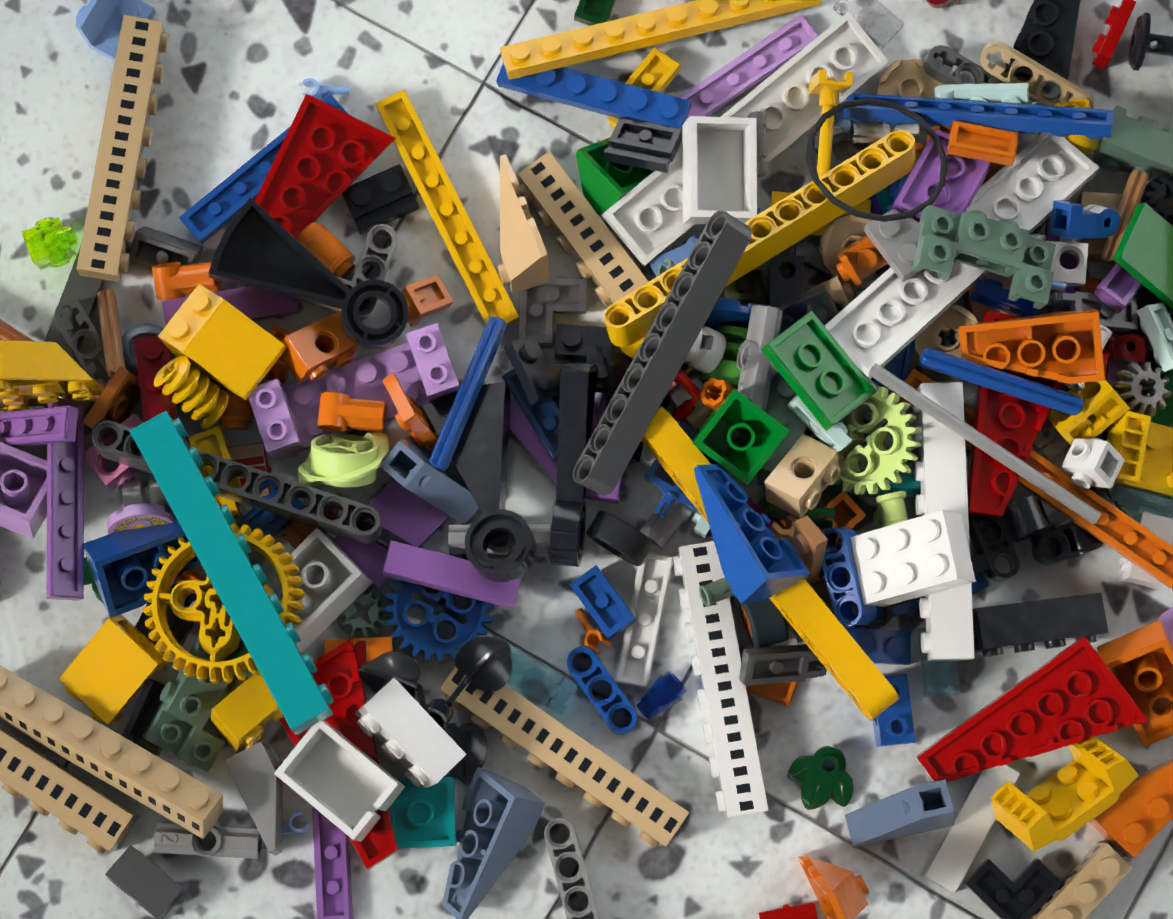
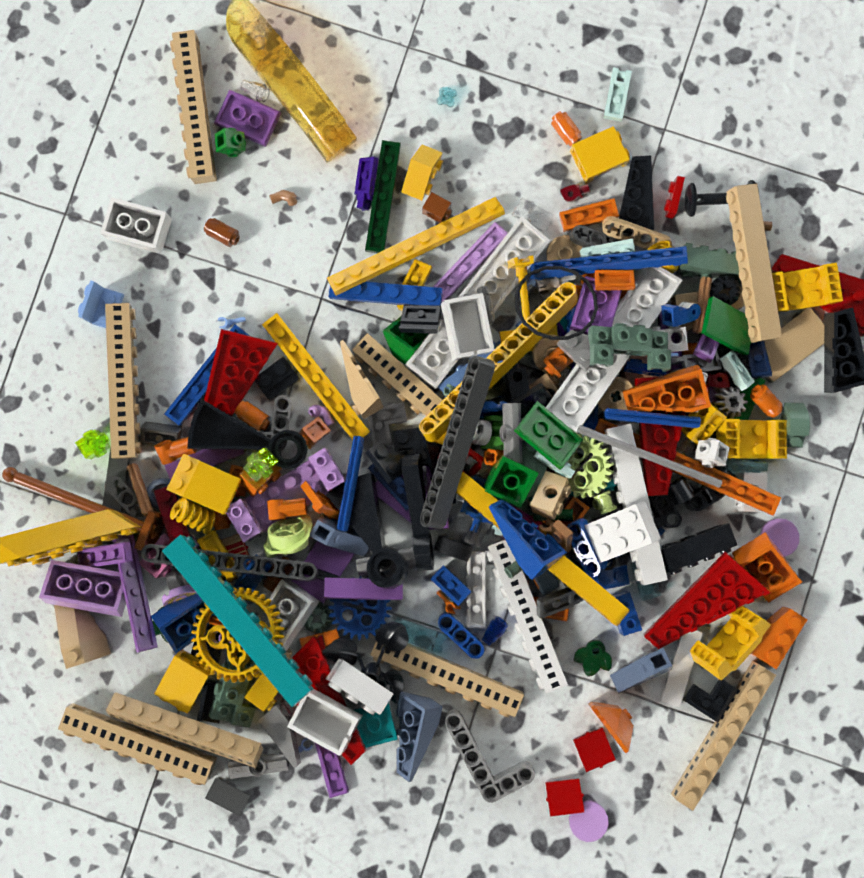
camera: 10 degrees left, 5 degrees up
none -> clear neon green brick [243,447,279,482]
none -> lavender arm [308,405,335,426]
none -> orange plate [559,198,619,232]

